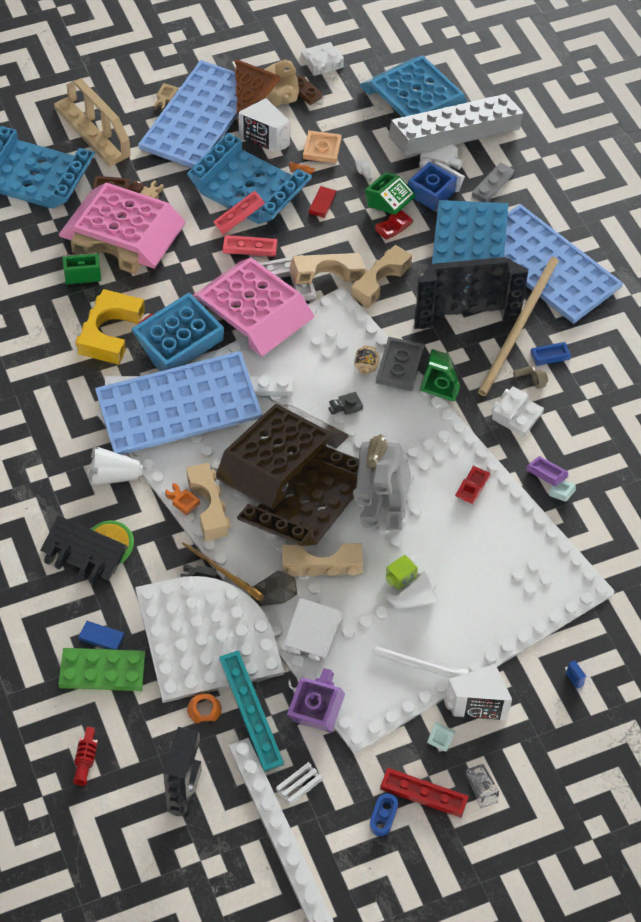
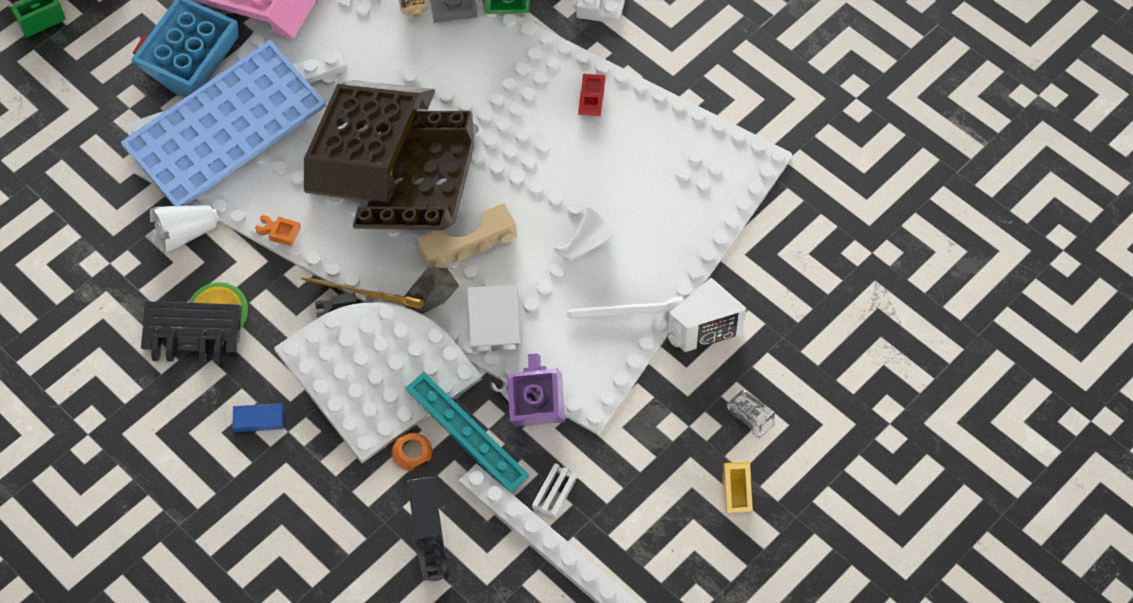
camera: 20 degrees left, 5 degrees up
bright green plate [59,648,146,691] -> none
red hinge [73,727,98,786] -> none
yellow arch [75,289,145,365] -> none
tan arch [186,463,231,541] -> none
pearl dark grey plate [328,392,363,415] -> none
light grey piece [353,434,411,530] -> none
blue plate [370,794,398,836] -> none
red plate [380,767,469,818] -> none
lime brick [386,555,418,591] -> none
light aqua plate [427,722,456,752] -> none
medium lavender tile [527,456,569,487] -> none
light aqua plate [549,481,576,502] -> none
blue tile [566,660,586,689] -> none
none -> yellow slope [722,461,753,513]

